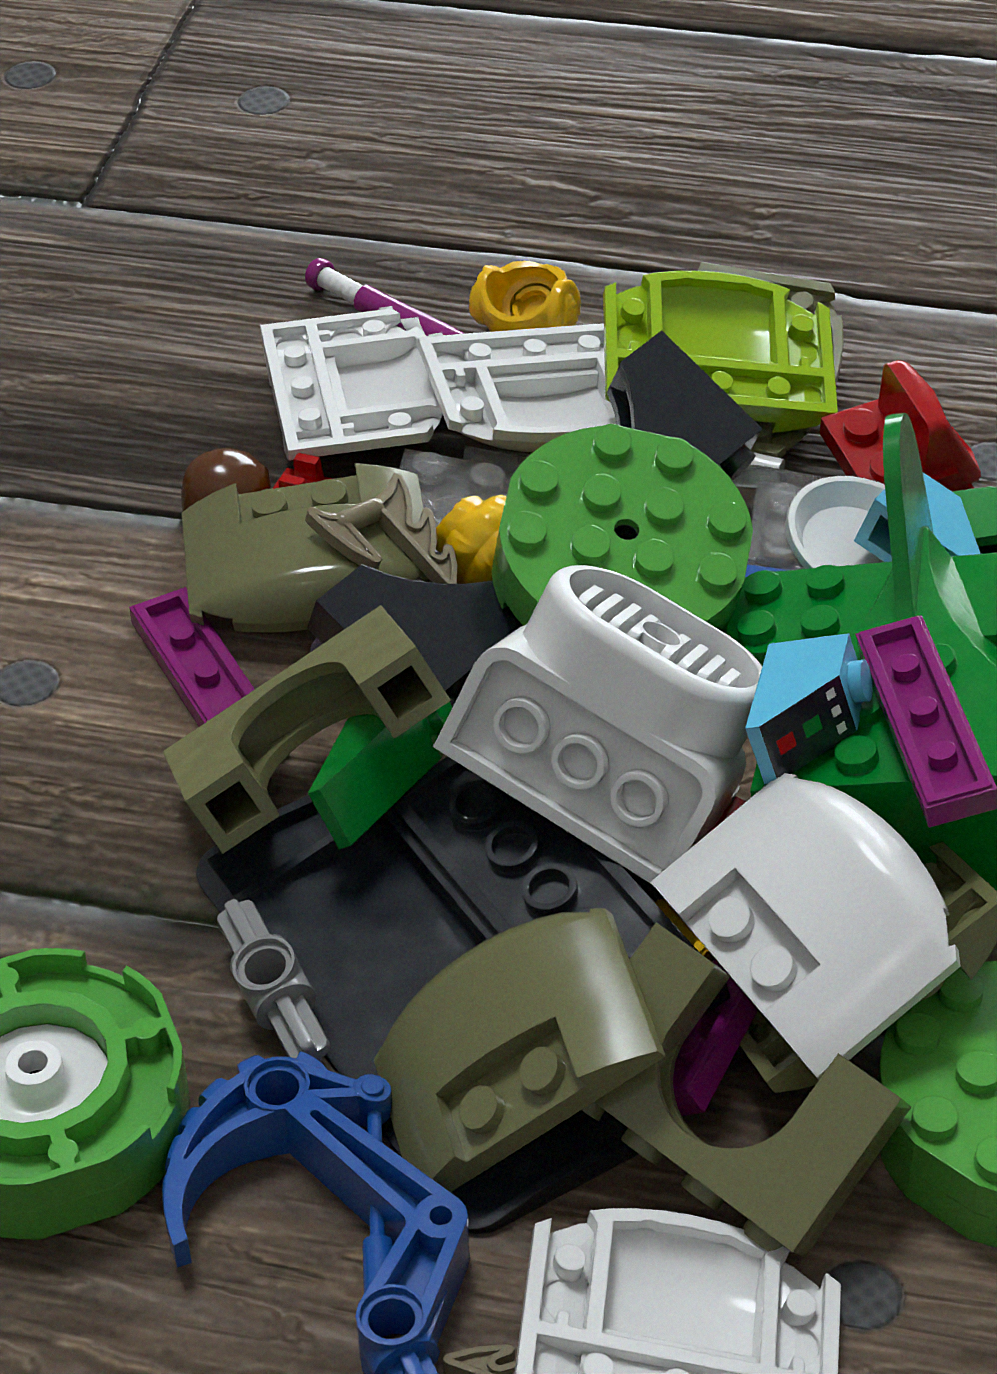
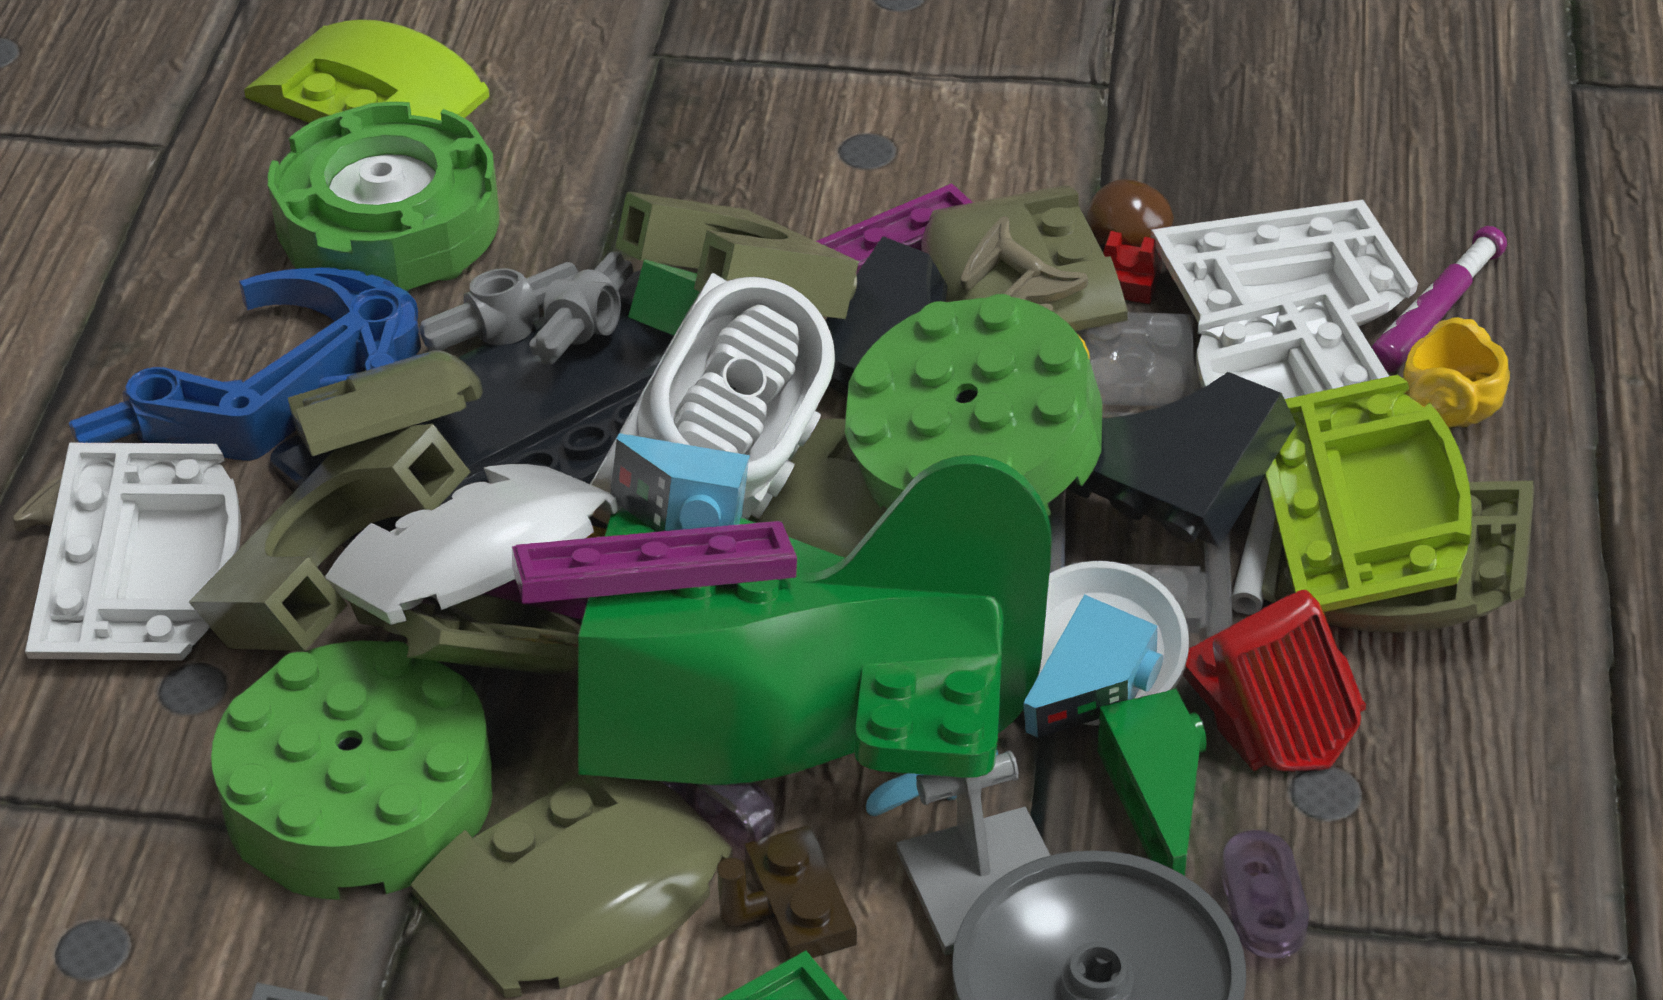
camera: 85 degrees right, 0 degrees up
none -> light grey axle [530,252,633,364]

